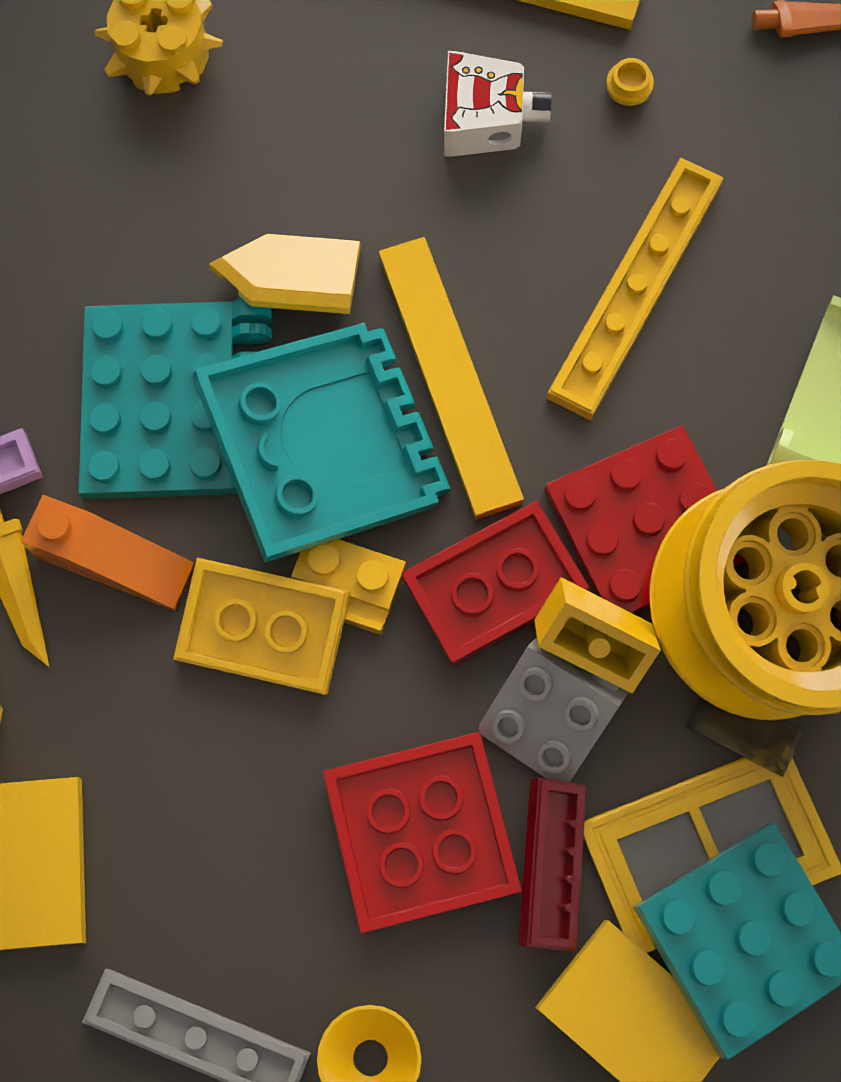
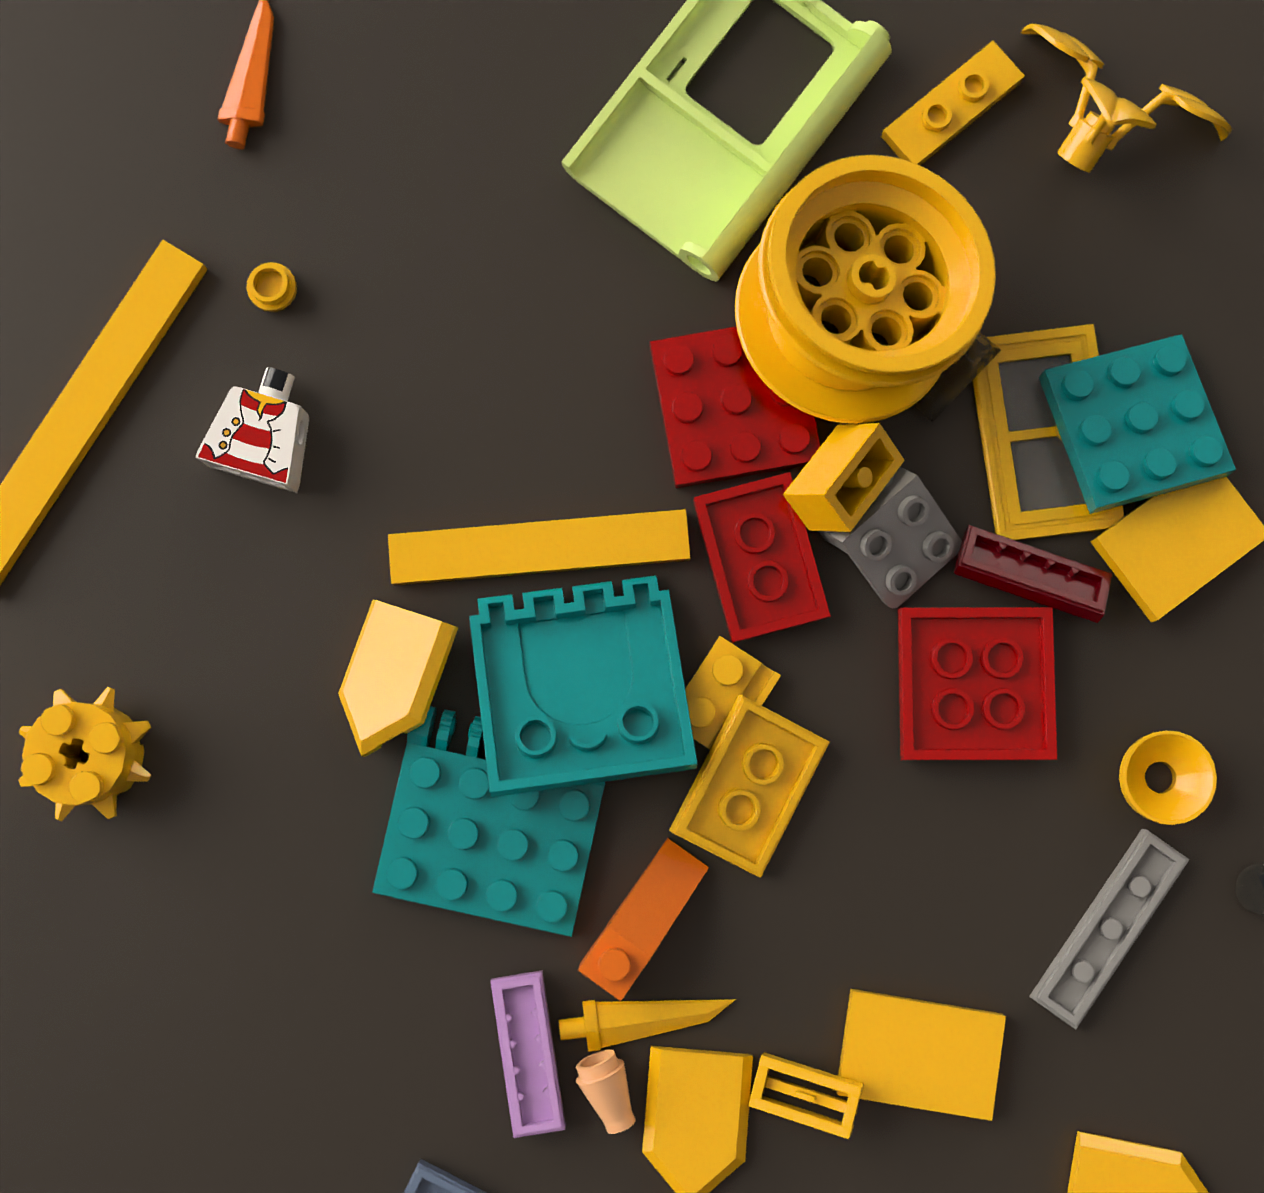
camera: 75 degrees left, 10 degrees up
yellow tile [547,157,723,421] -> none

